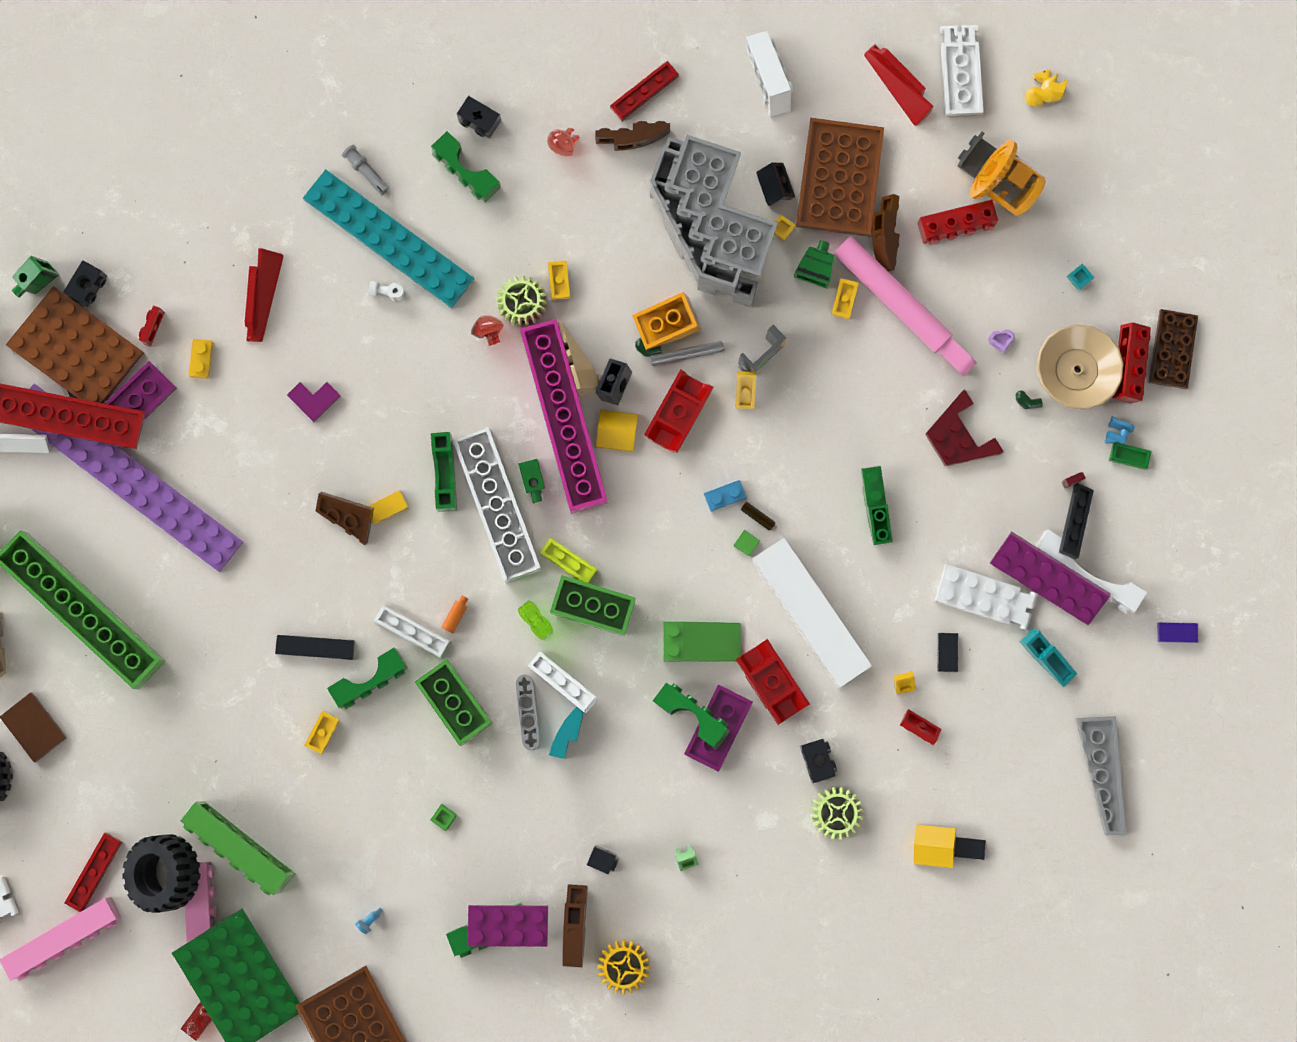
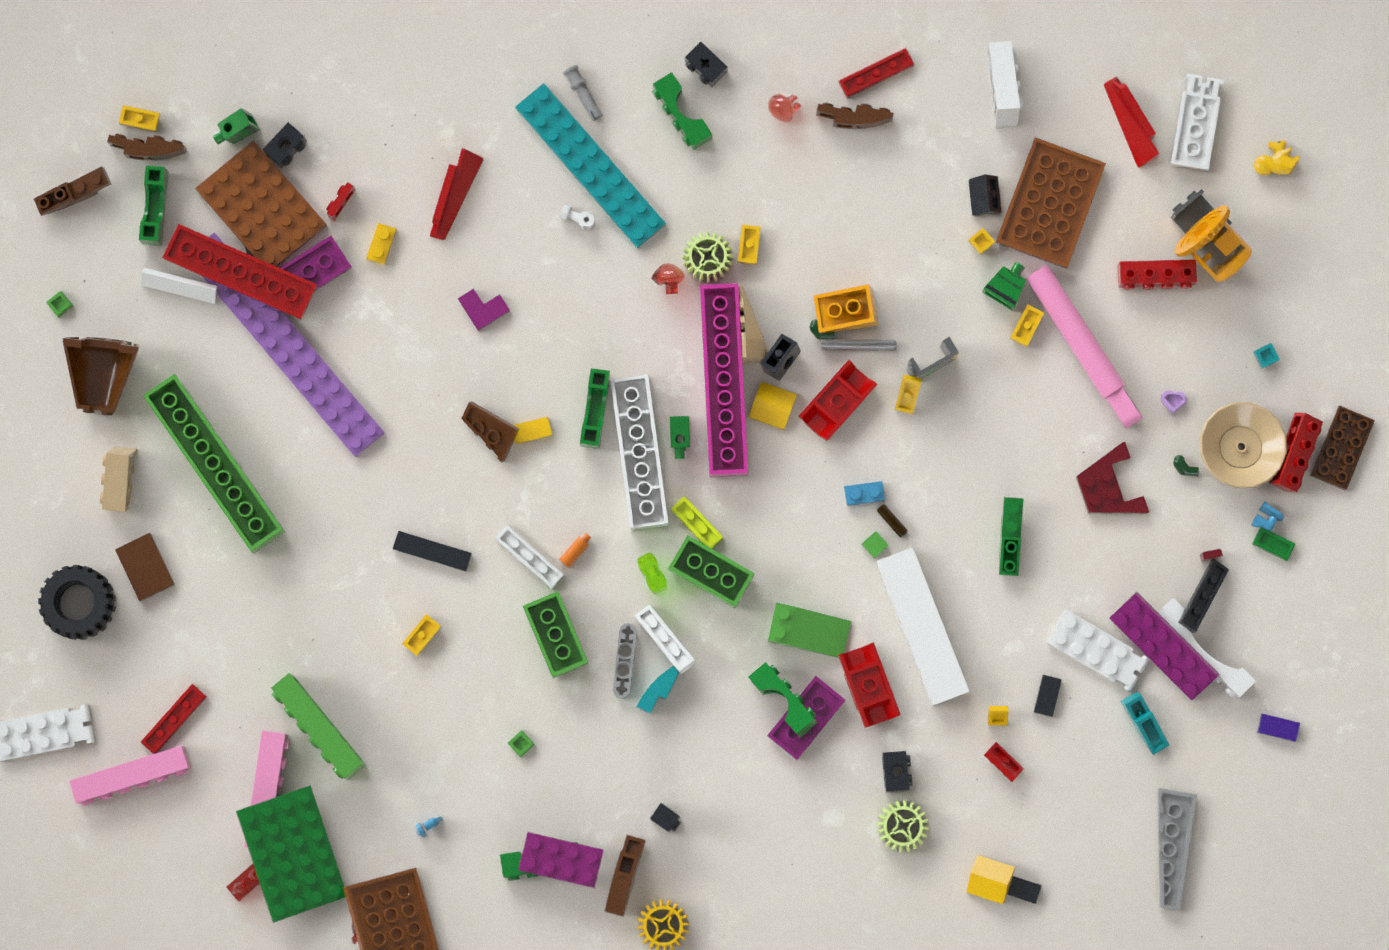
camera: 15 degrees right, 0 degrees up
black tyre [122,834,201,913] -> none
green arch [327,647,408,710] -> none
light grey brick [650,135,778,307] -> none
bright green tile [675,845,699,871] -> none
reddish brown slope [872,194,900,272] -> none

